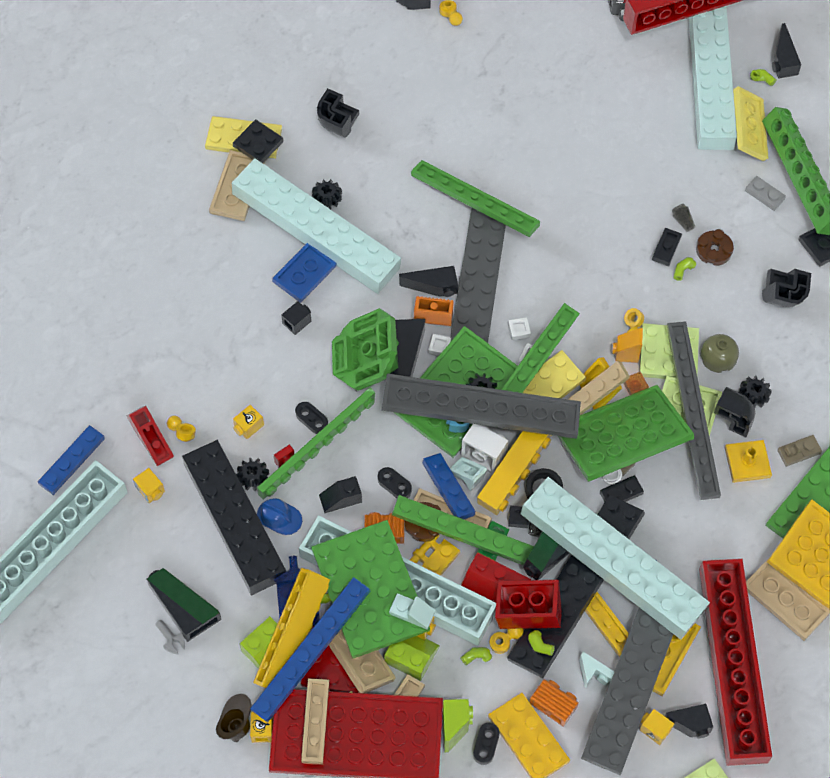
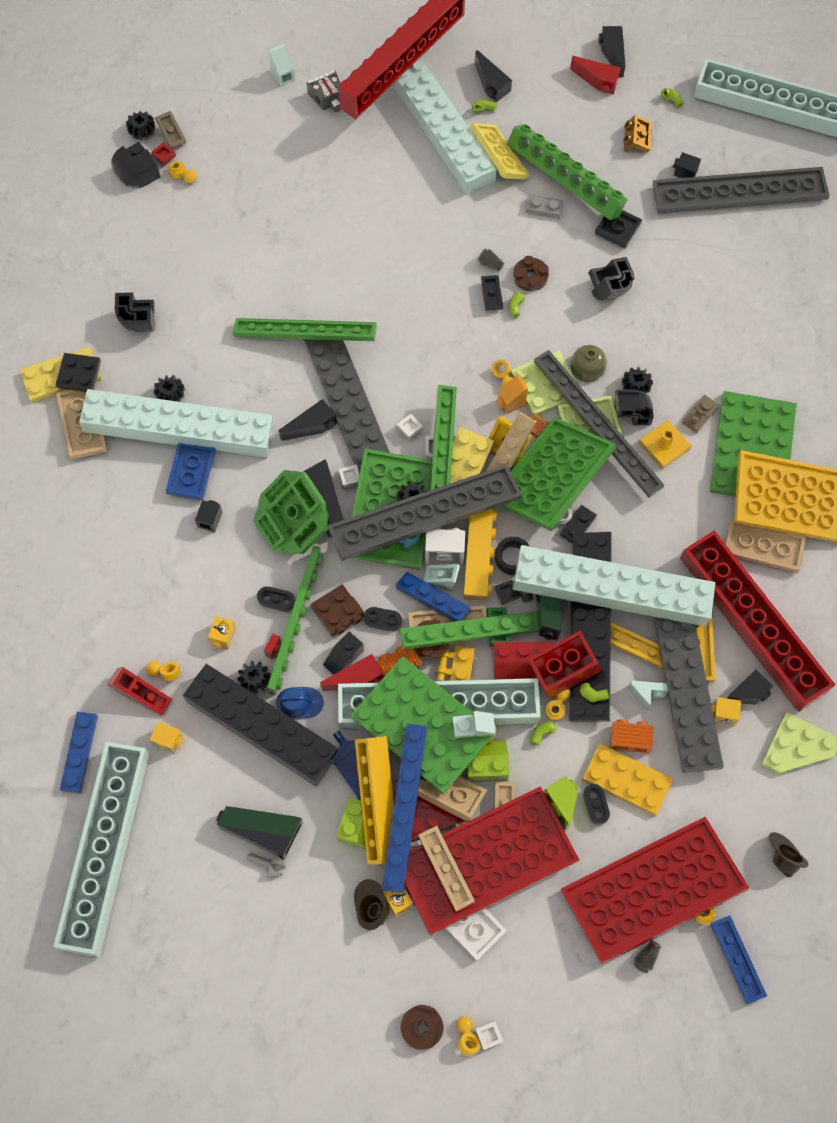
camera: 30 degrees left, 5 degrees up
orange brick [414,296,454,326] -> none
none -> reddish brown plate [310,584,364,637]
none -> red slope [320,654,384,691]

